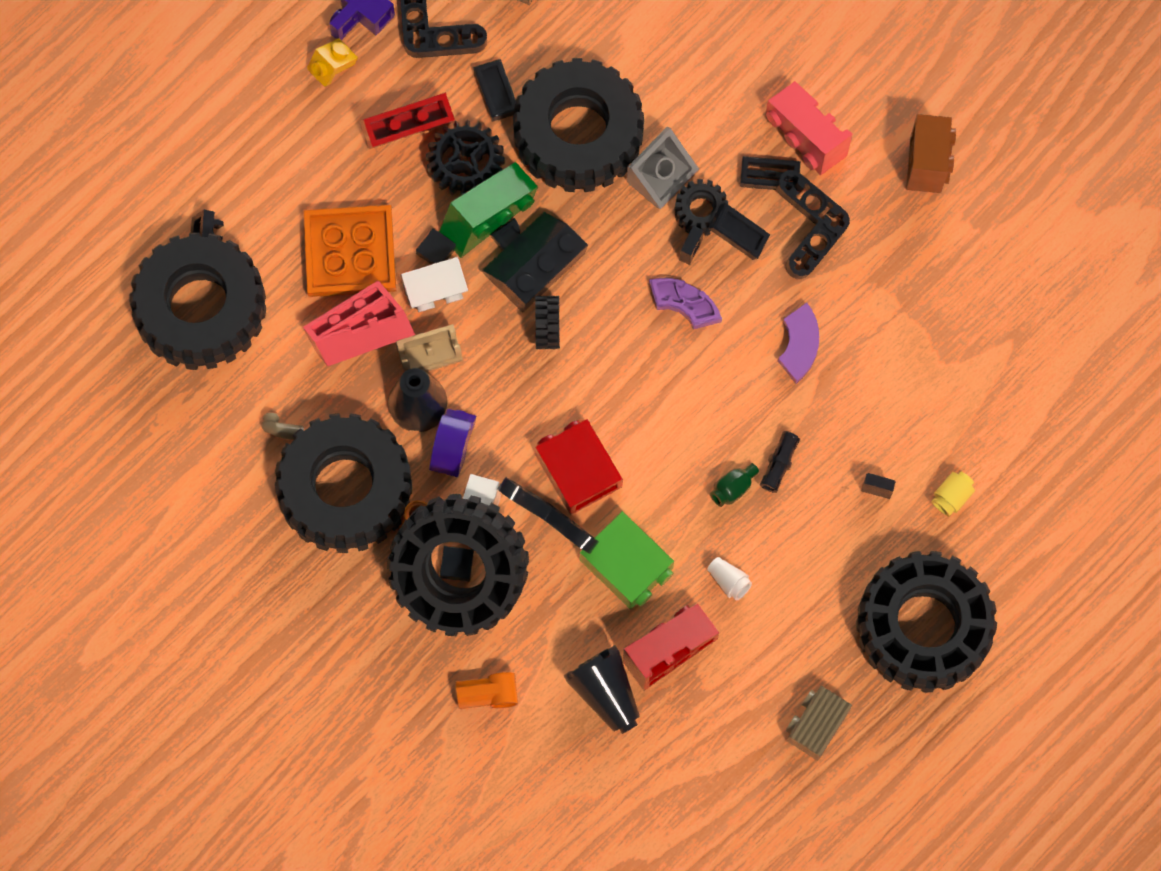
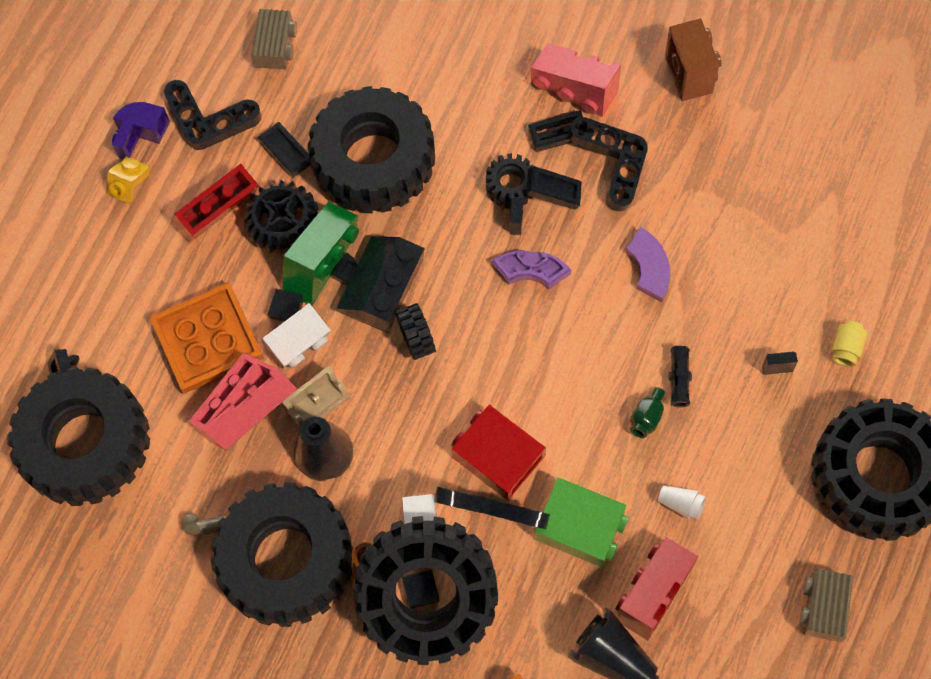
camera: 15 degrees left, 5 degrees down
dark purple brick [429,409,476,477] -> none
light grey slope [627,127,699,209] -> none

